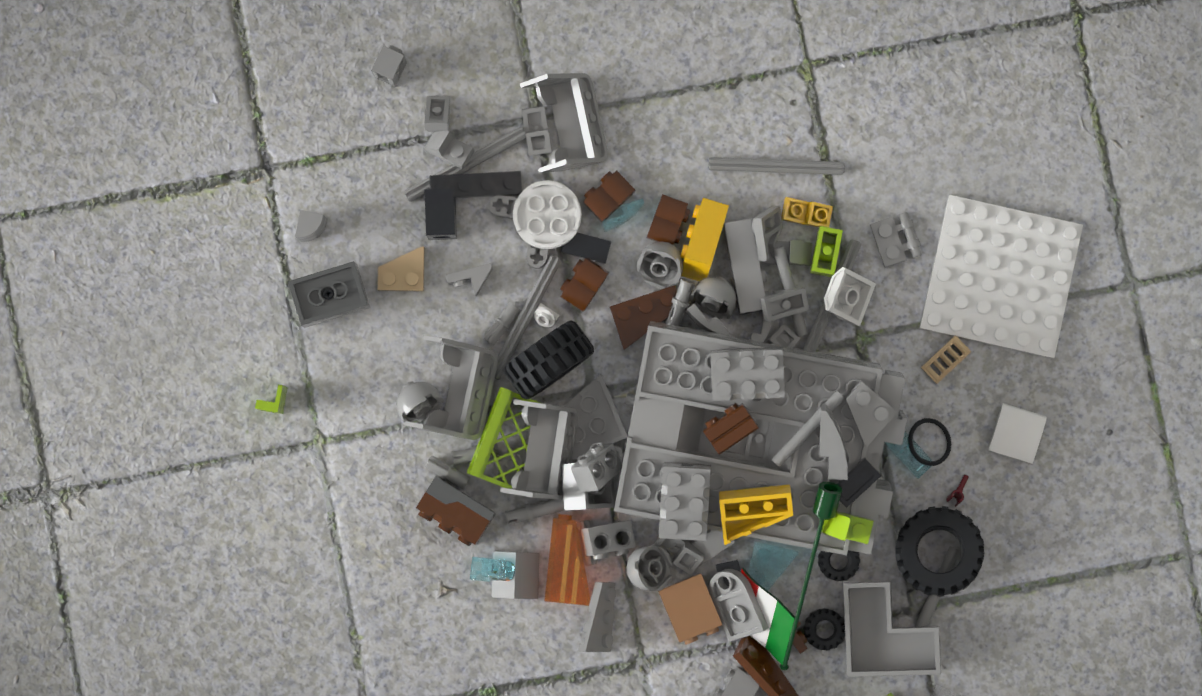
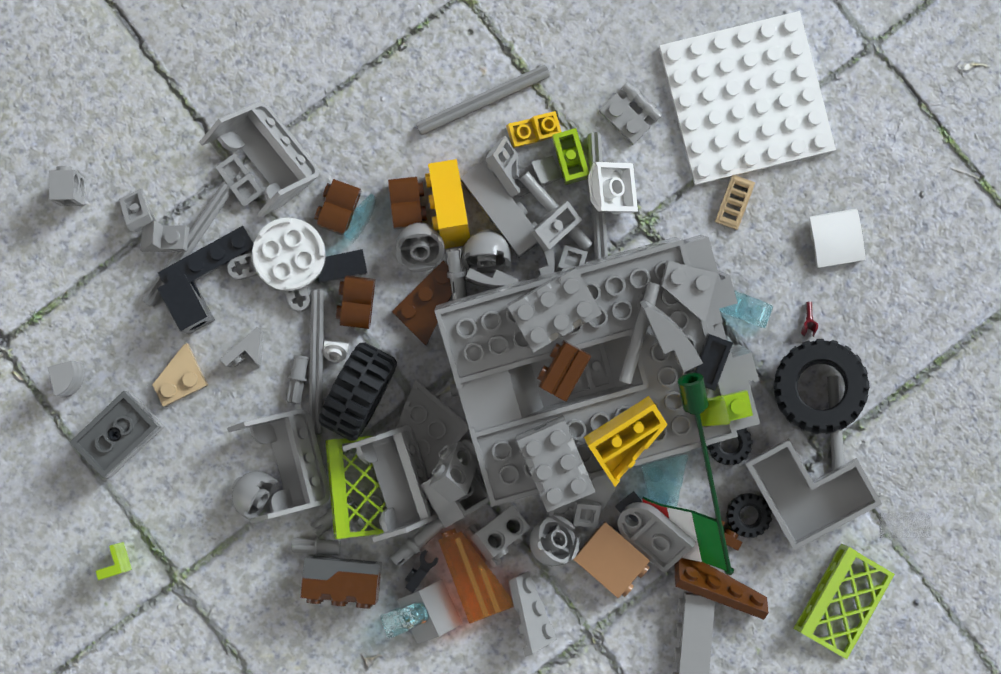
camera: 20 degrees left, 0 degrees up
black tyre [908,418,952,466] -> none
none -> black plate [405,549,439,593]

